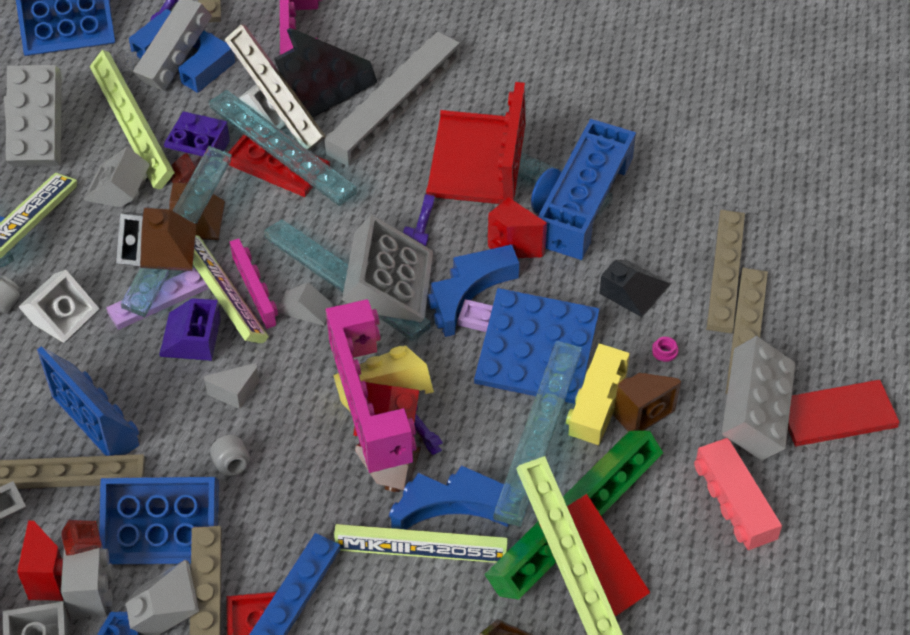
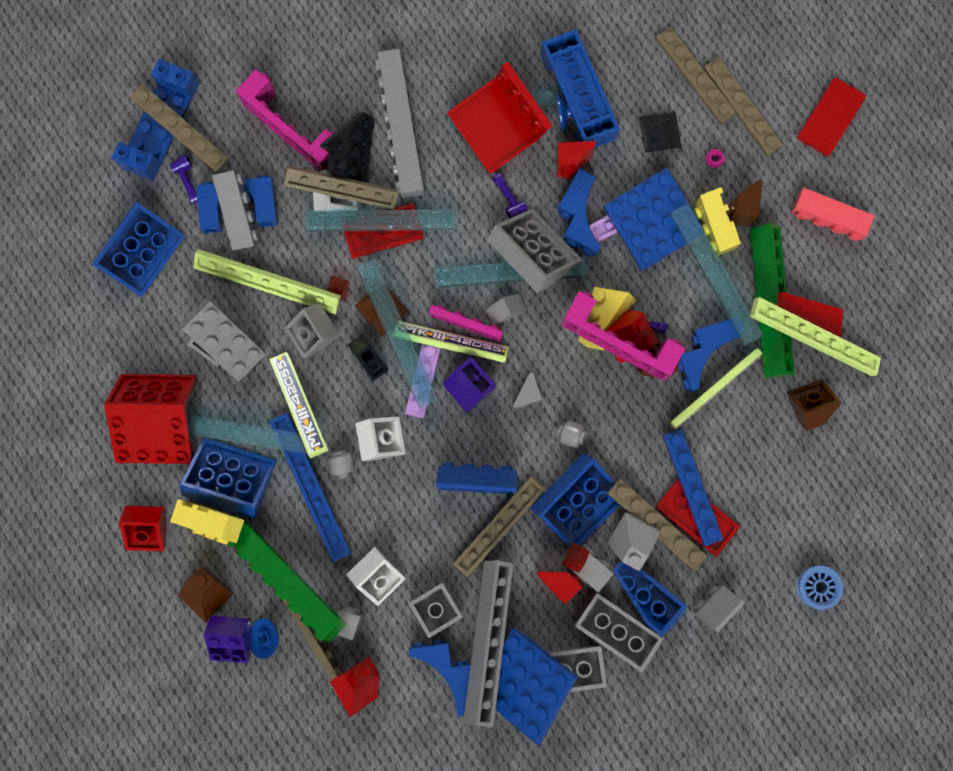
camera: 45 degrees left, 30 degrees up
reddish brown slope [140,208,196,271] -> none
dark purple slope [164,111,230,158] -> none
light grey brick [722,336,795,460] -> none

